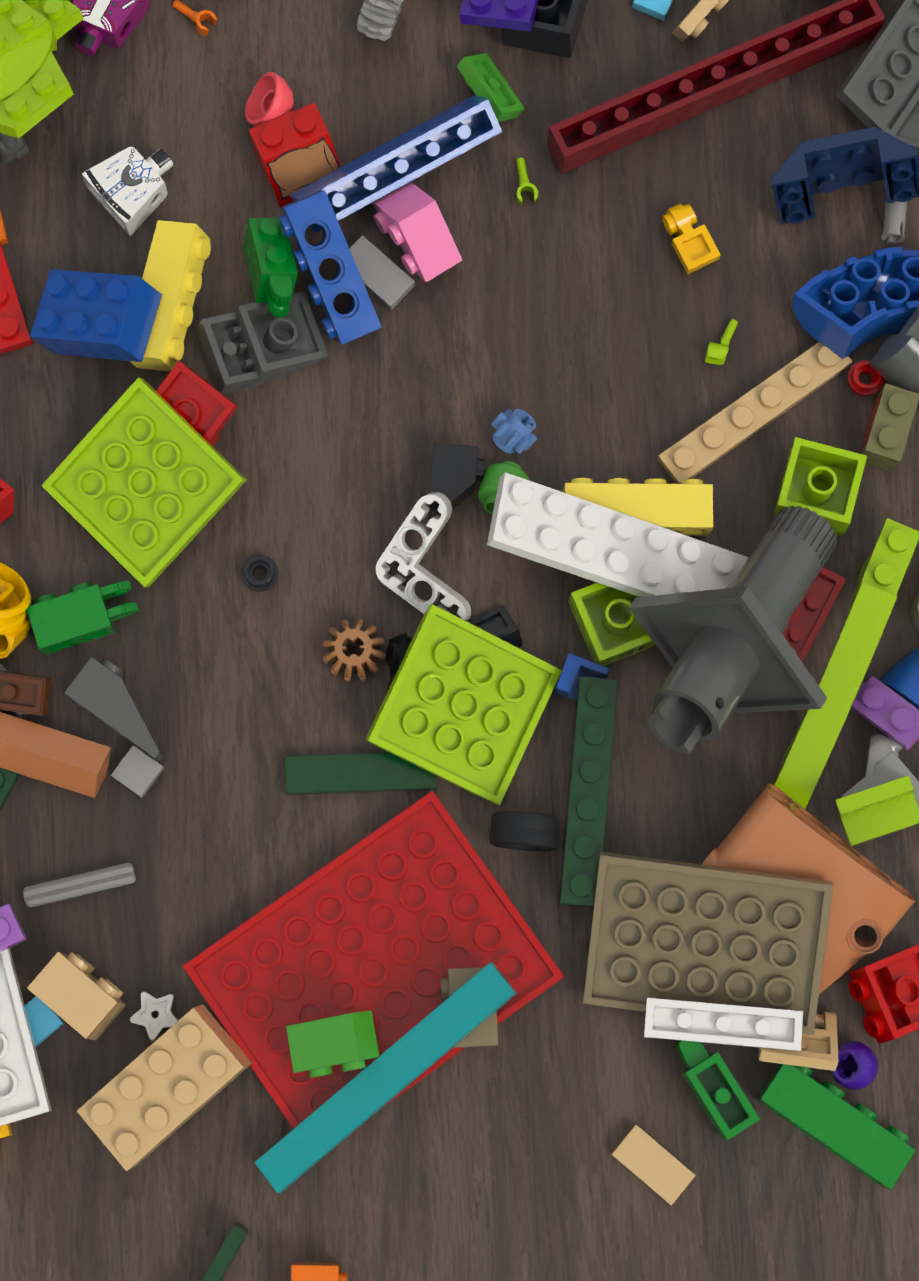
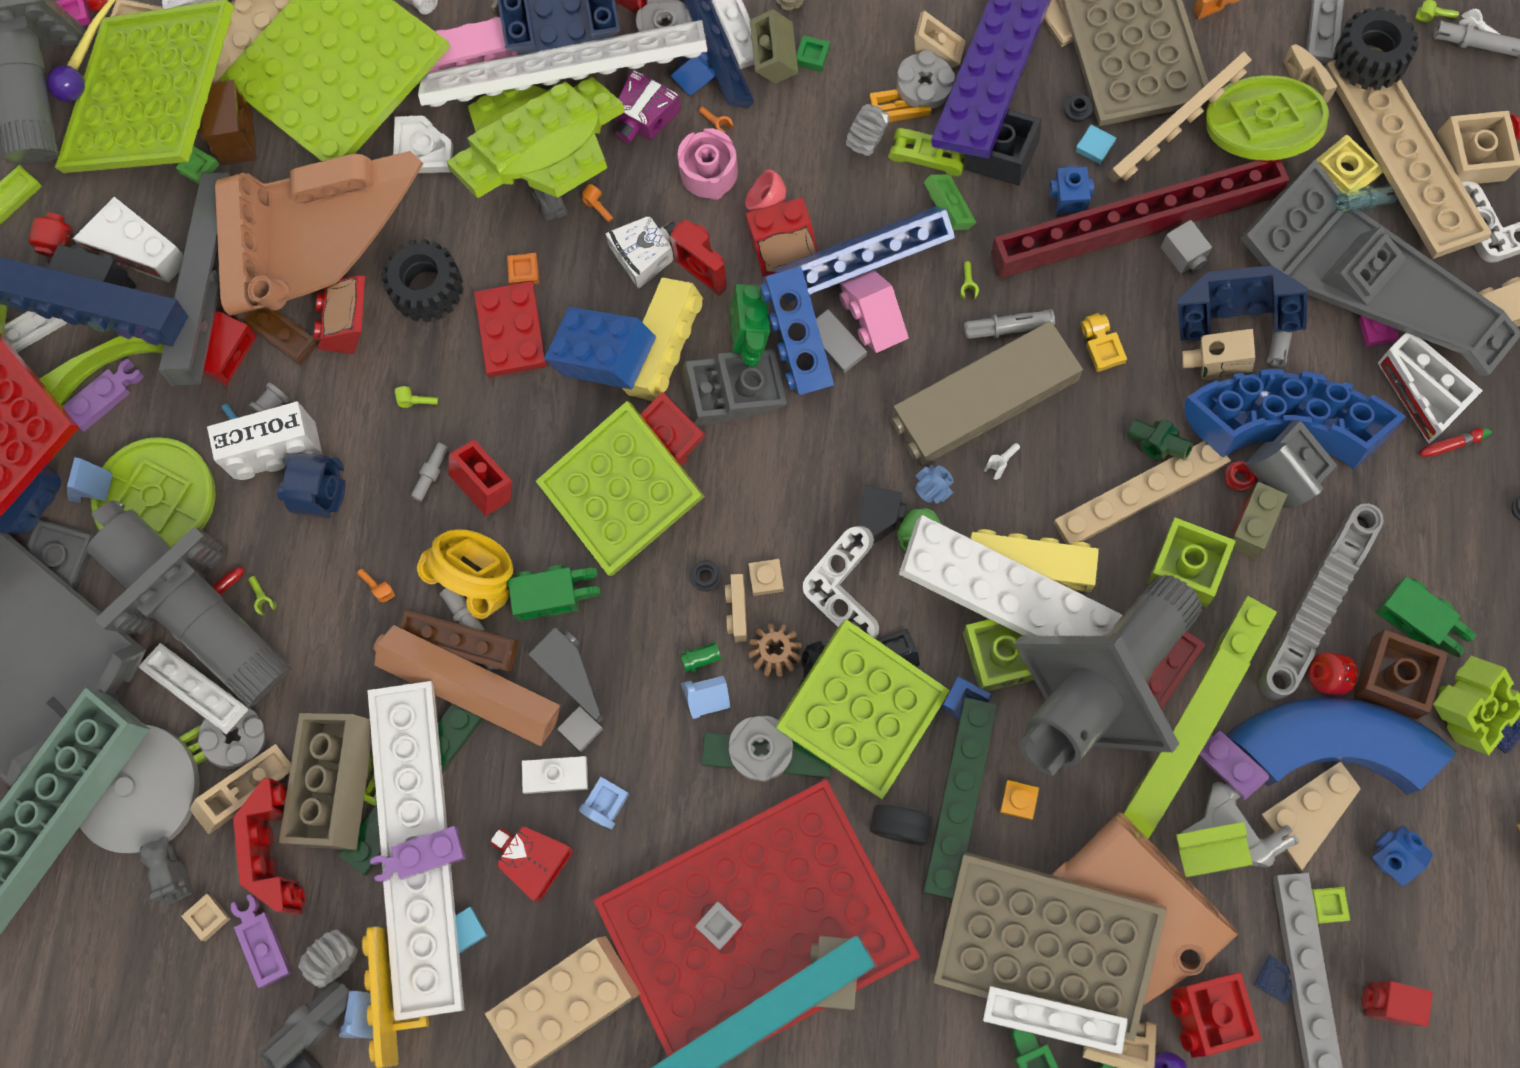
camera: 20 degrees right, 5 degrees down
light grey axle [23,863,136,908] -> none
tan brick [27,952,127,1040] -> none
white plate [130,991,178,1041] -> none
bright green brick [286,1010,380,1078] -> none
lime hand [705,319,738,365] -> none
none -> red torso [490,826,574,903]
none -> white plate [522,756,588,794]
none -> light blue tile [579,777,629,830]
none -> orange hand [582,184,614,223]
none -> red plate [671,219,727,296]
none -> bright pink brick [678,128,738,200]
none -> green pin [680,641,722,673]
none -> light blue tile [681,676,731,719]
none -> light grey plate [695,902,742,950]
none -> tan plate [725,574,748,643]
none -> light grey plate [729,716,793,782]
none -> tan plate [748,559,784,596]
none -> lime plate [888,128,965,176]
none -> dark tan brick [891,321,1083,466]
none -> light grey axle [964,309,1055,339]
none -> white hand [984,443,1020,480]
none -> light orange plate [999,780,1039,821]
none -> blue brick [1049,165,1094,214]
none -> dark green axle [1128,419,1193,461]
none -> light grey brick [1161,220,1212,275]
none -> tan torso [1182,329,1255,380]

